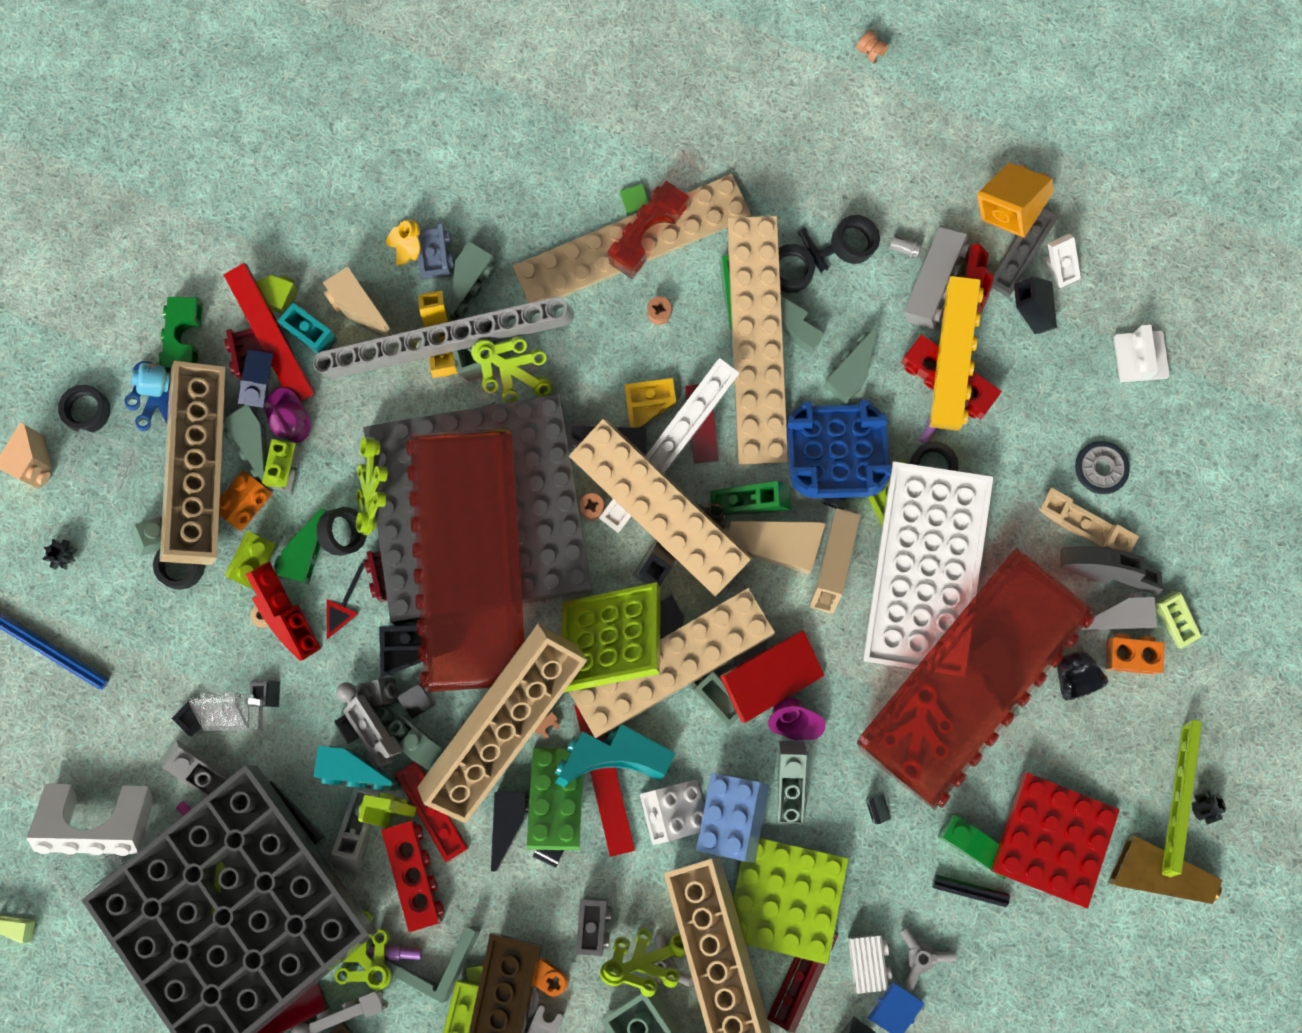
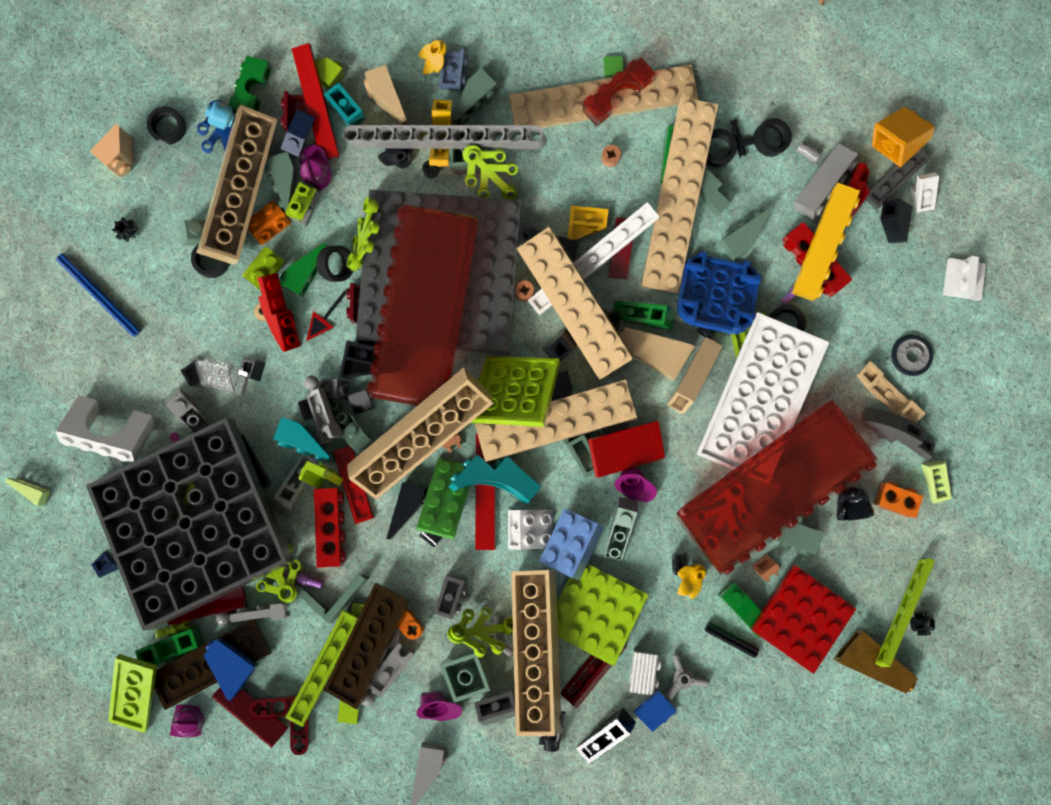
camera: 10 degrees right, 5 degrees up
light grey slope [1074,593,1157,632] -> none
none -> dark blue slope [91,551,118,578]
none -> black plate [378,138,413,169]
none -> black bush [422,160,440,178]
none -> yellow plate [677,564,706,599]
none -> nougat tile [752,555,780,582]
none -> sand green brick [757,512,824,557]

